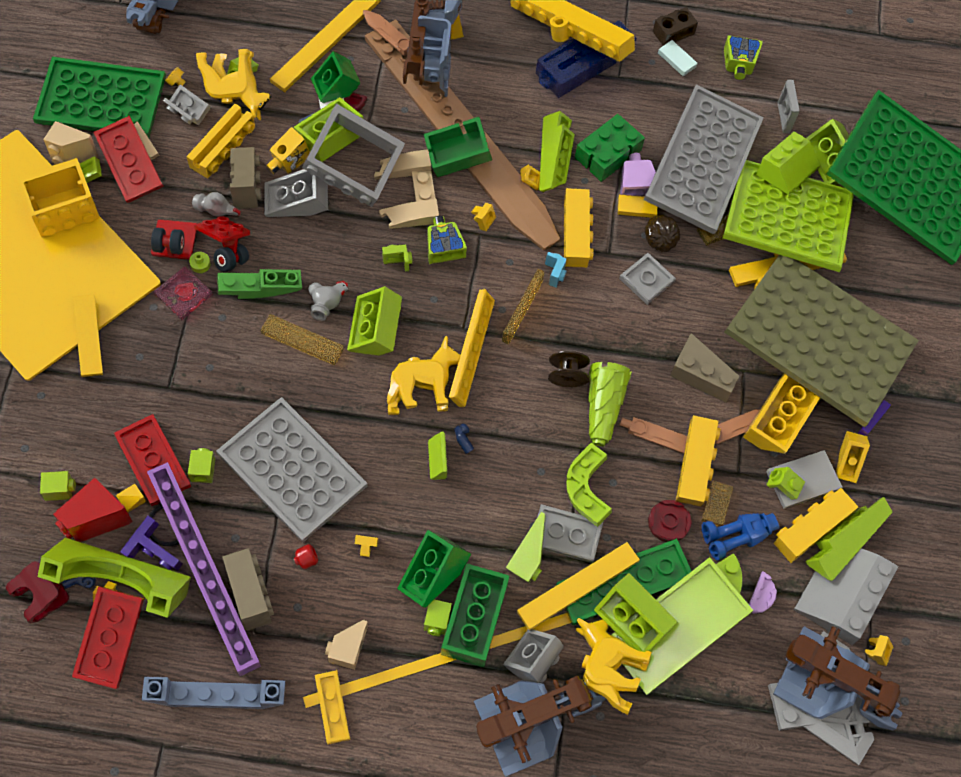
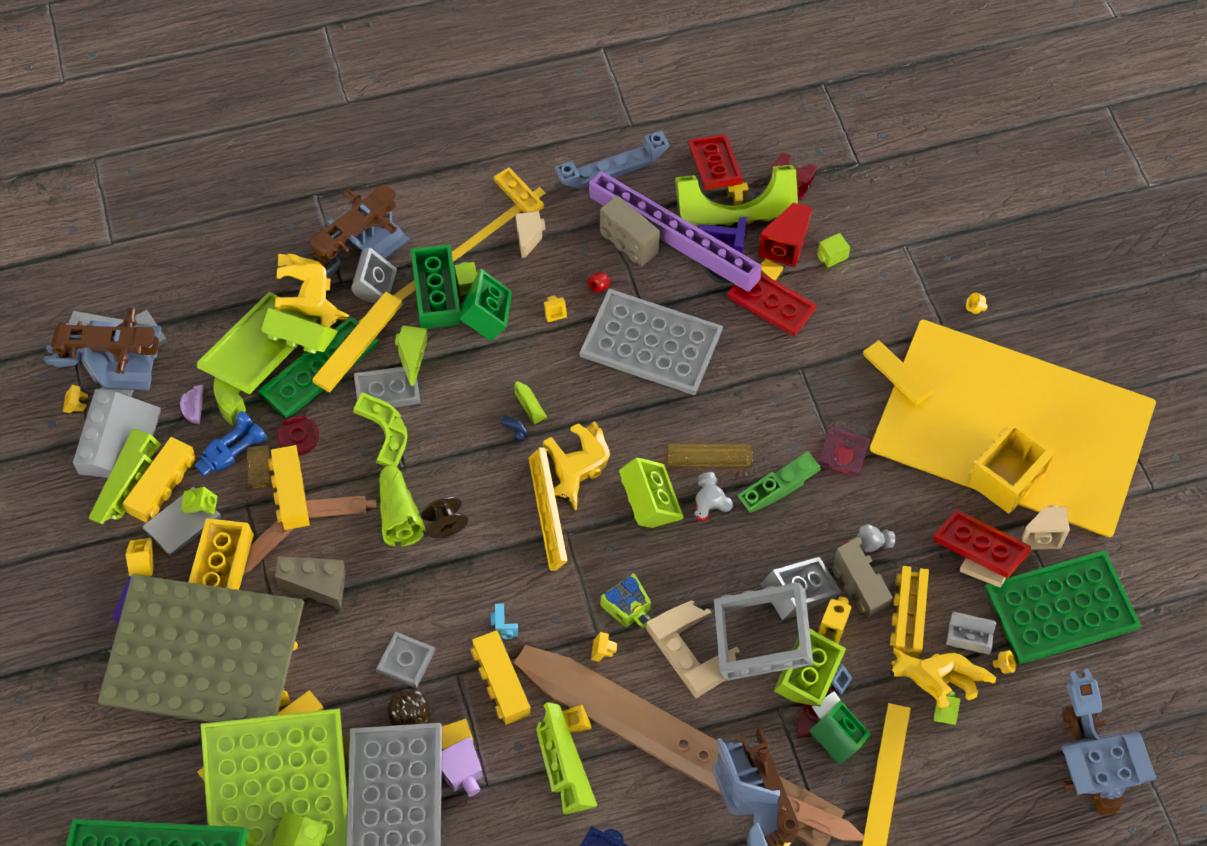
camera: 160 degrees right, 5 degrees down
lime bracket [80,156,102,183] -> none
red plate [151,220,197,259] -> none
lime brick [188,448,215,483] -> none
lime tile [189,252,211,273] -> none
red plate [194,216,250,272] -> none
lime bracket [382,244,412,271] -> none
green piece [424,117,493,178] -> none
clear yellow tile [502,269,545,344] -> none
green piece [575,114,645,182] -> none

